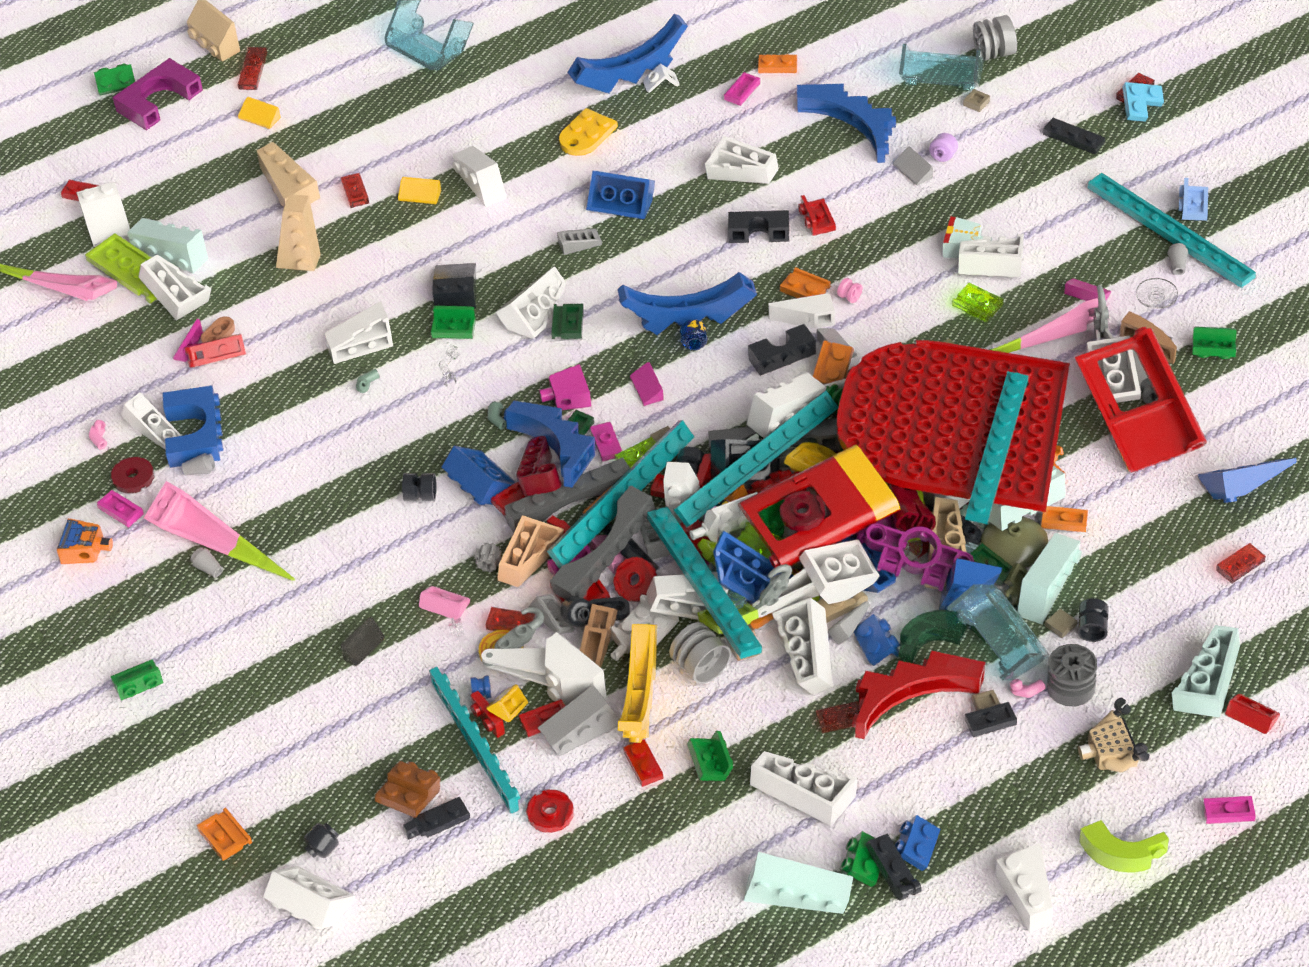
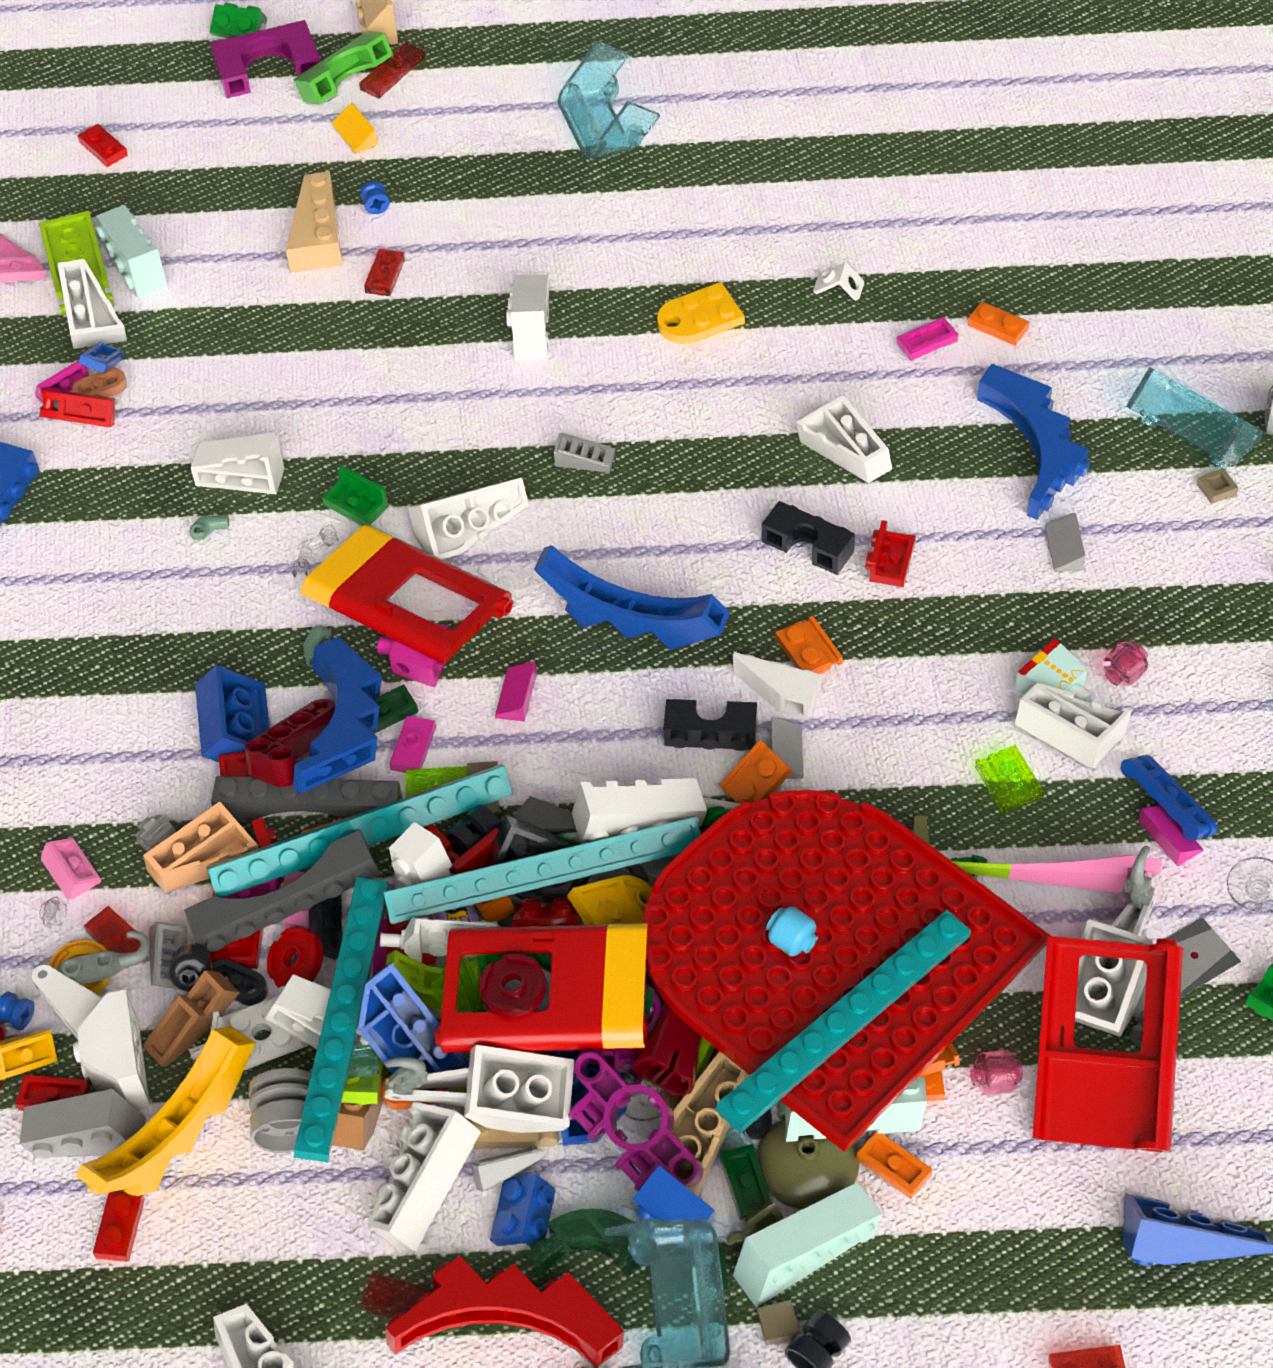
camera: 30 degrees right, 5 degrees up
white slope [77,182,130,247] -> none
tan wedge [276,194,321,271] -> none
yellow slope [398,177,441,204] -> none
black wheel [402,473,437,501] -> none
black slope [432,263,476,309] -> none
dark green plate [551,303,584,339] -> none
blue arch [567,13,688,94] -> none
blue slope [586,170,655,219] -> none
clear blue head [680,320,708,350] -> none
green bracket [687,731,733,781] -> none
bright pink wheel [837,278,863,303] -> none
lavender head [929,133,958,162] -> none
medium nougat slope [1120,311,1177,364] -> none
none -> blue plate [79,342,124,373]
none -> bright green arch [294,31,393,104]
none -> red piece [300,524,514,664]
none -> blue wheel [360,181,390,214]
none -> medium azure head [766,906,818,956]
none -> clear pink head [970,1050,1023,1096]
none -> clear pink head [1103,641,1148,686]
none -> blue plate [1120,755,1217,841]

